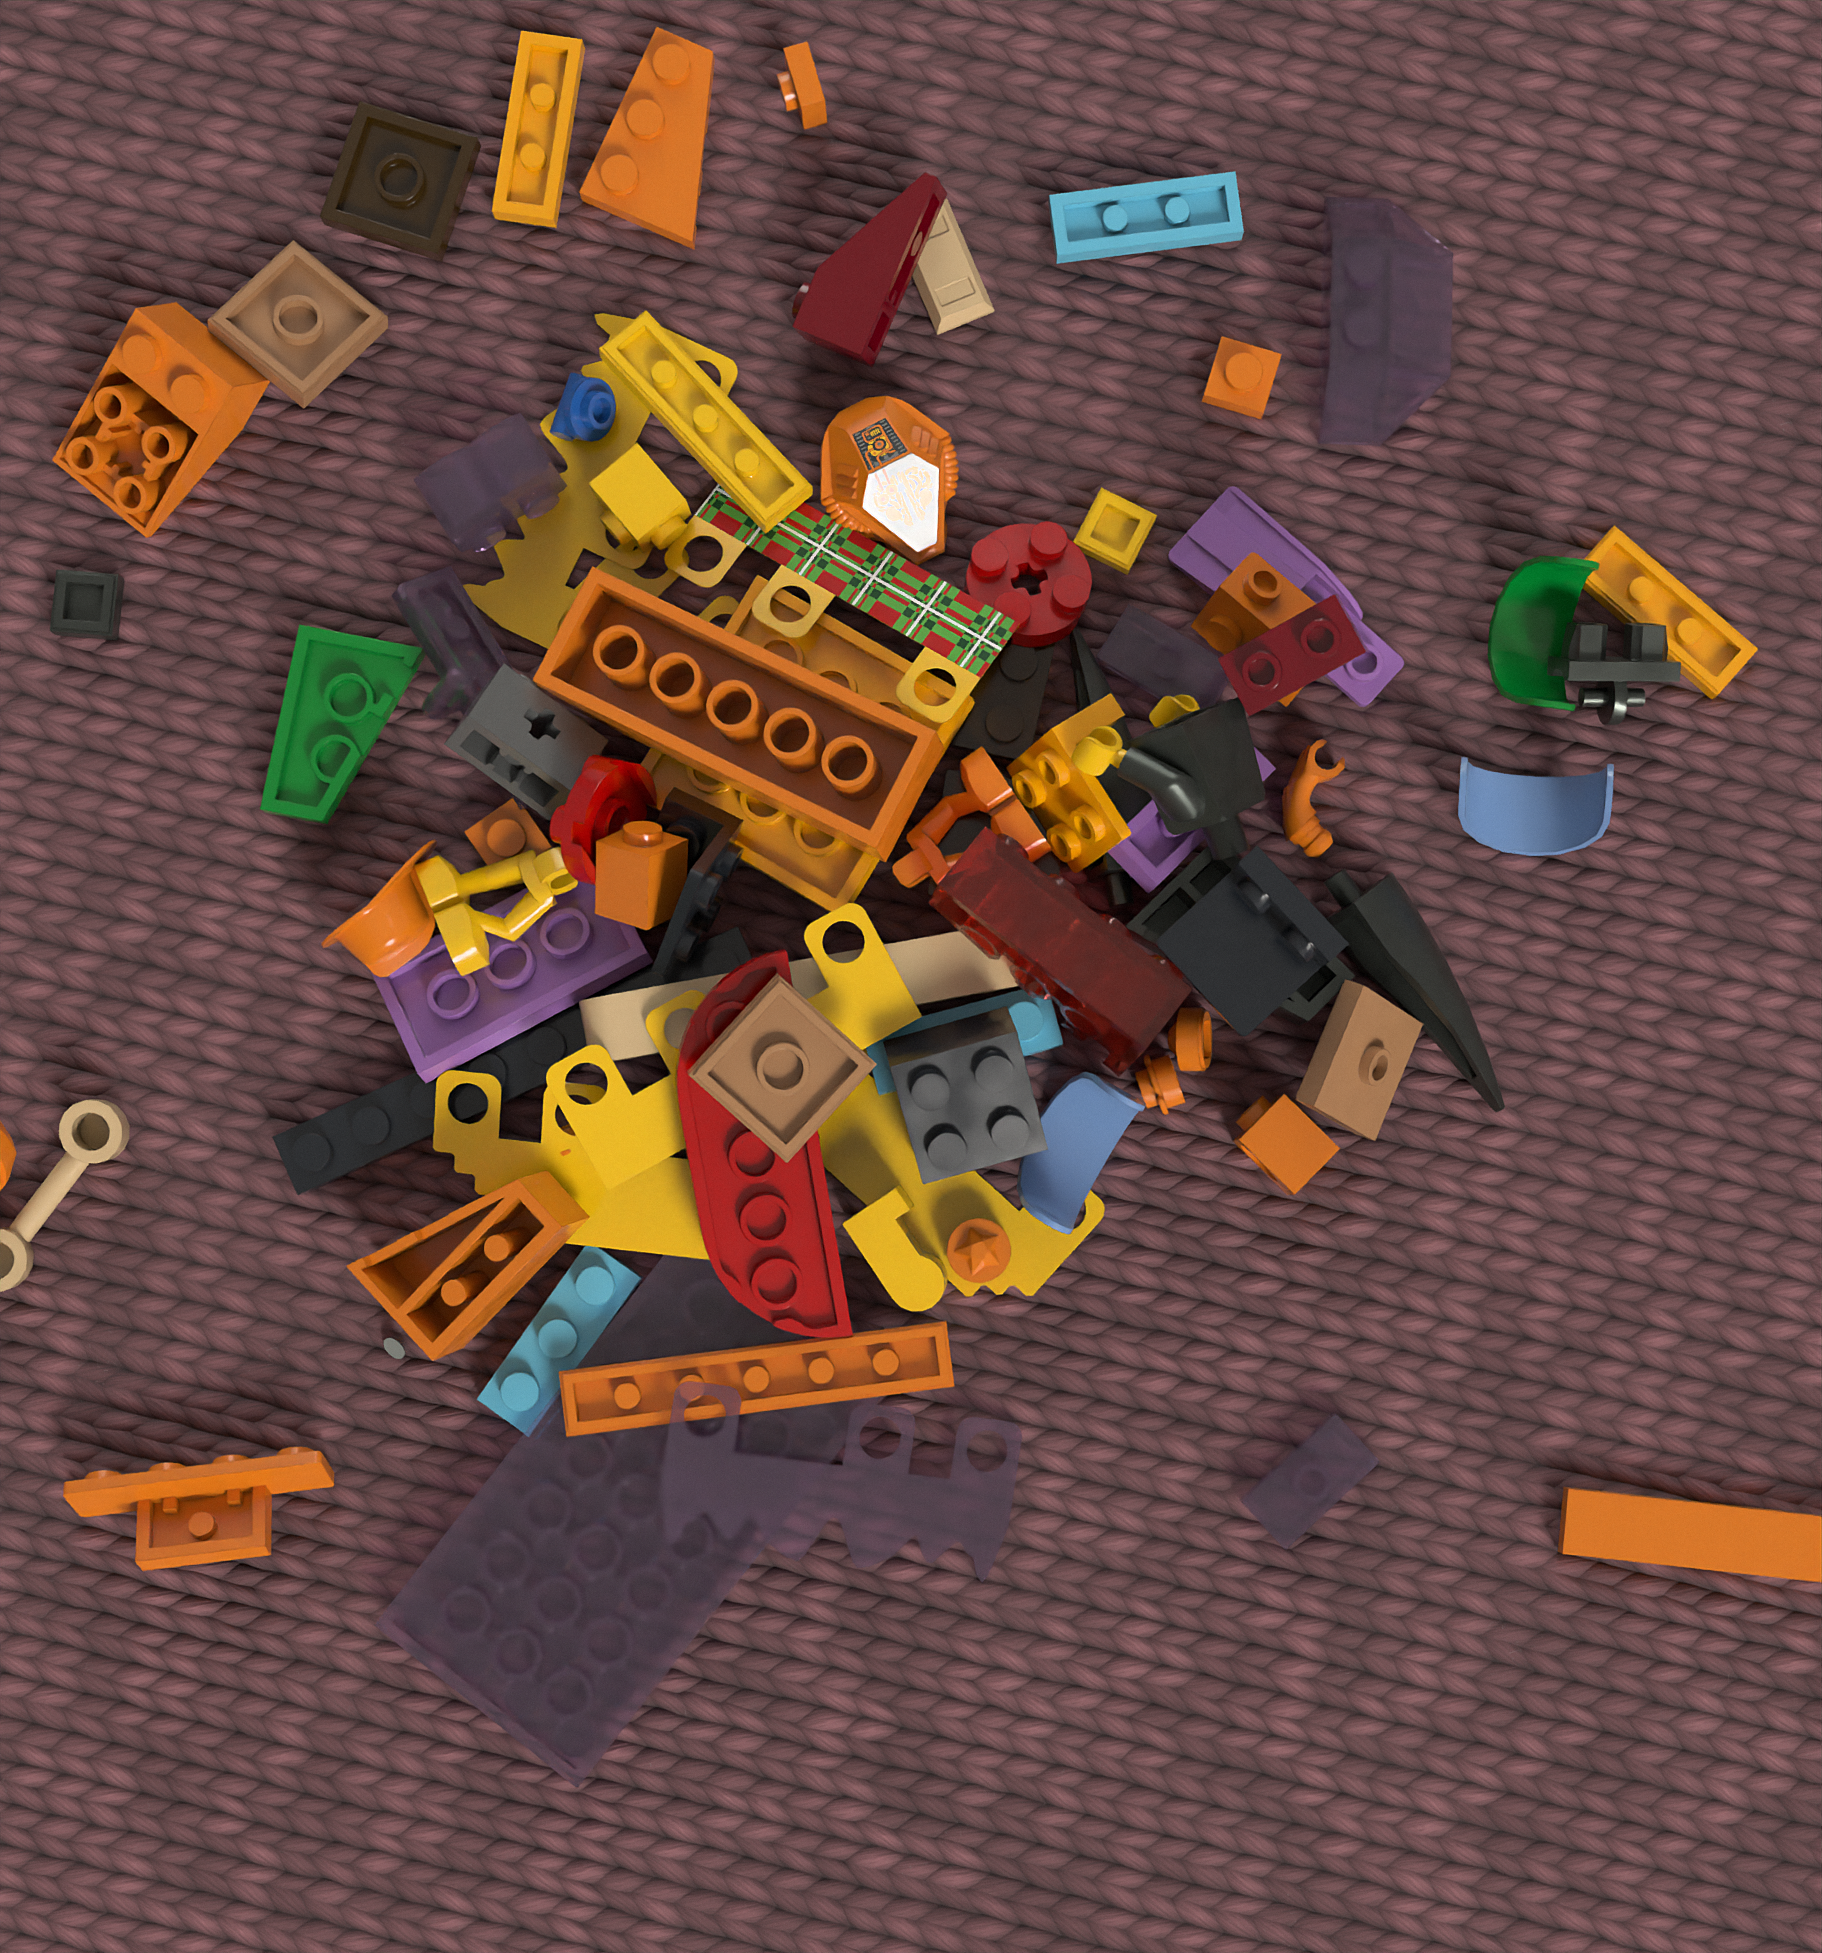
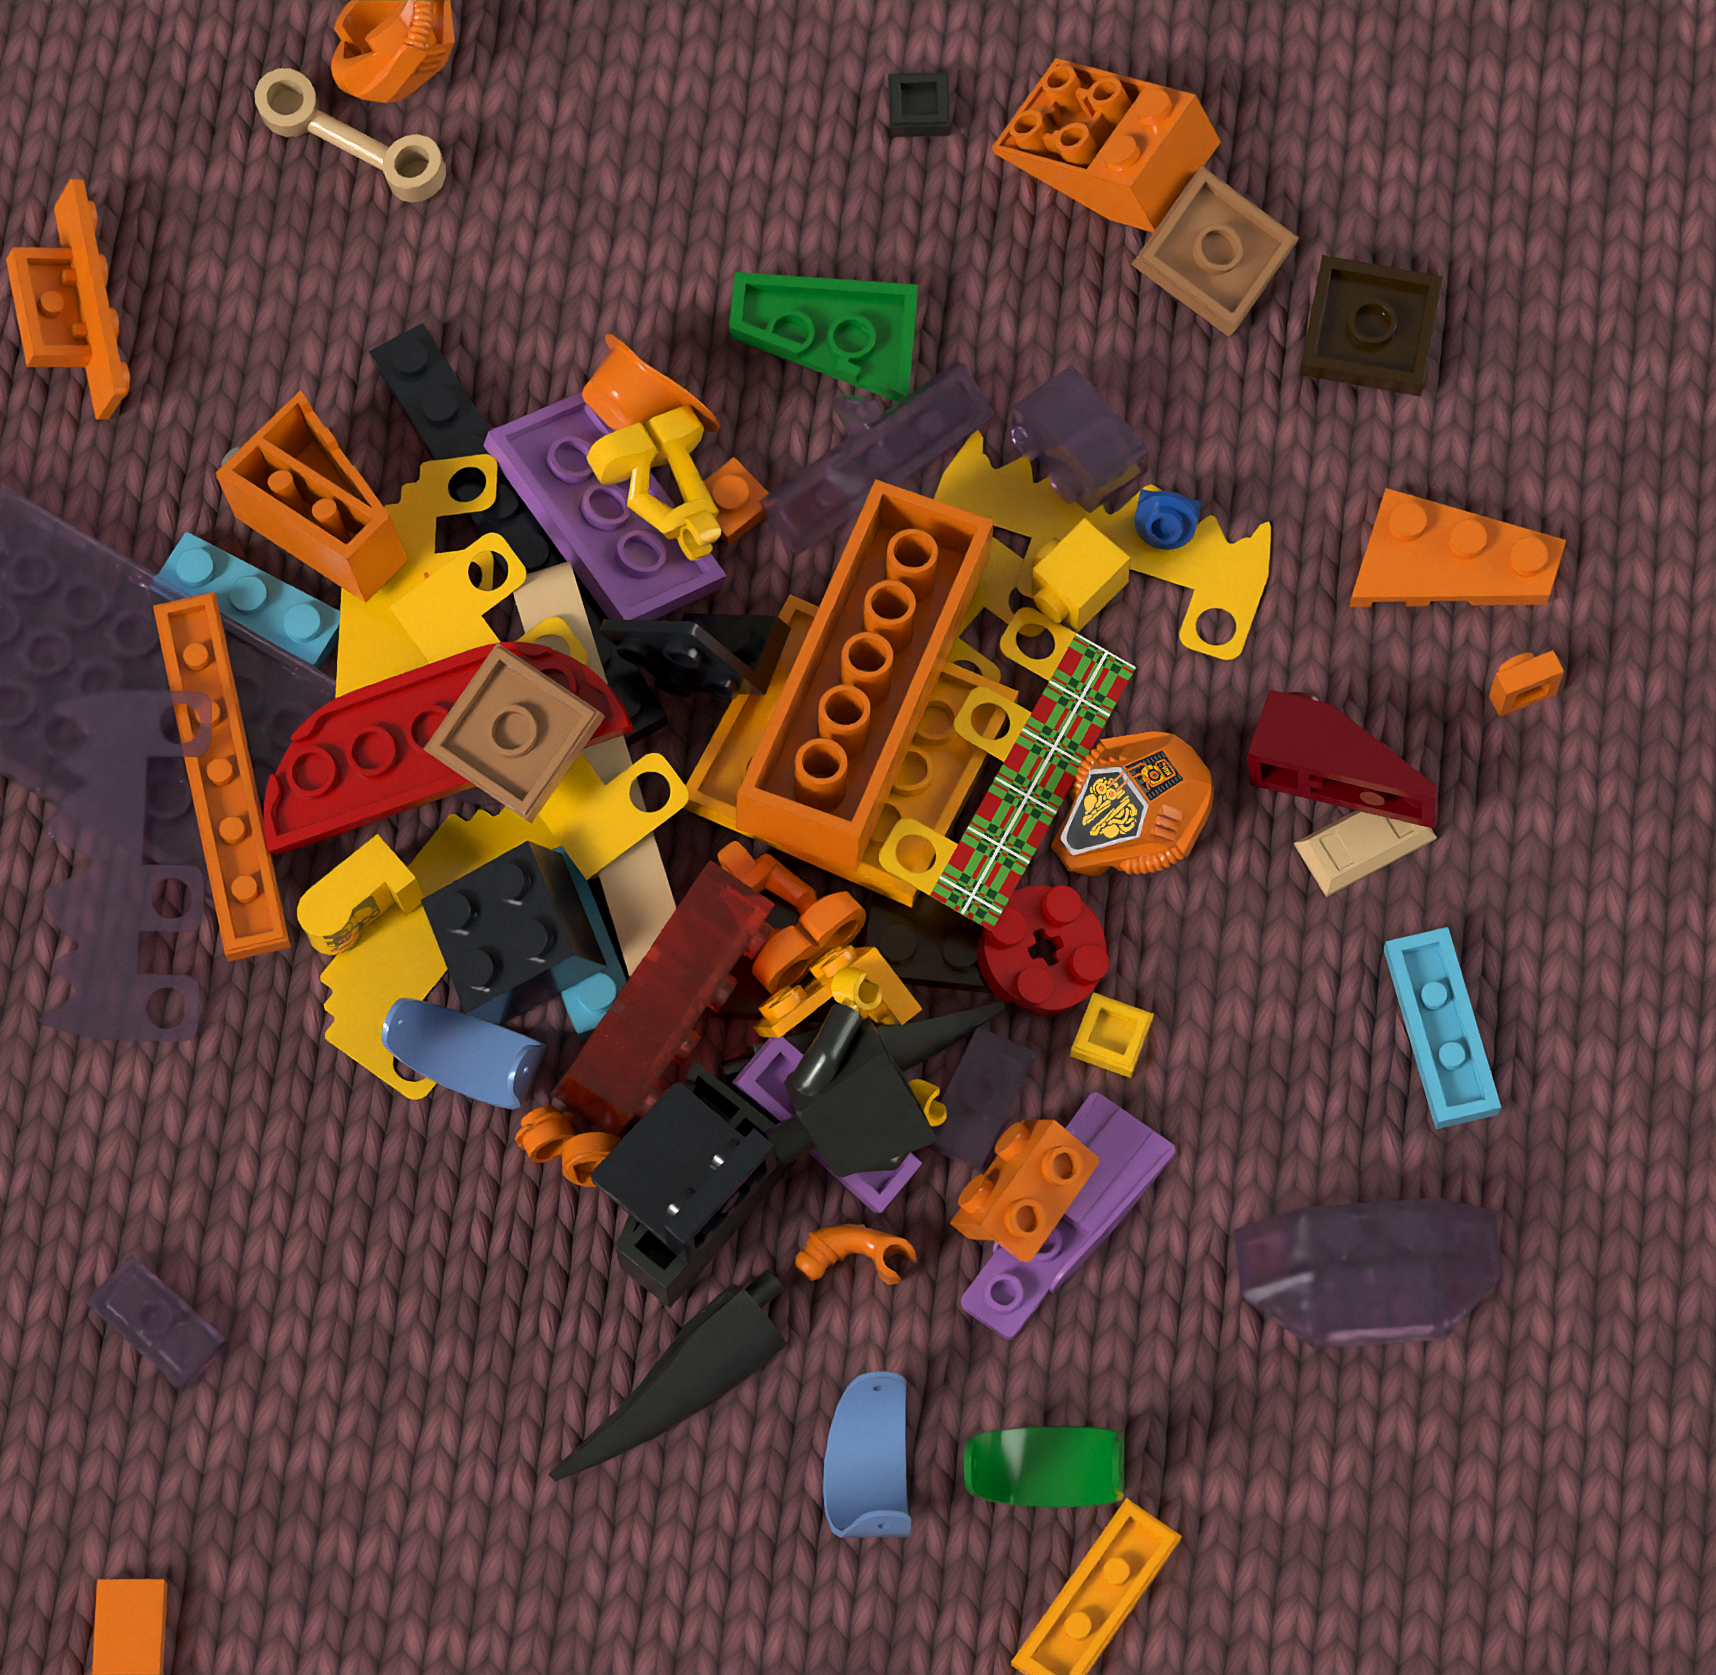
camera: 80 degrees right, 15 degrees down
dark grey brick [444,663,609,820] -> none
light orange plate [492,31,585,228] -> none
red plate [550,754,657,886] -> none
orange brick [595,821,688,930] -> none
yellow tile [599,311,813,534] -> none
orange tile [947,1218,1011,1283] -> none
orange plate [1202,336,1282,419] -> none
dark red brick [1218,594,1368,716] -> none
orange brick [1233,1094,1340,1195] -> none
medium nougat plate [1296,979,1423,1141] -> none
pearl dark grey hips [1547,622,1681,725] -> none

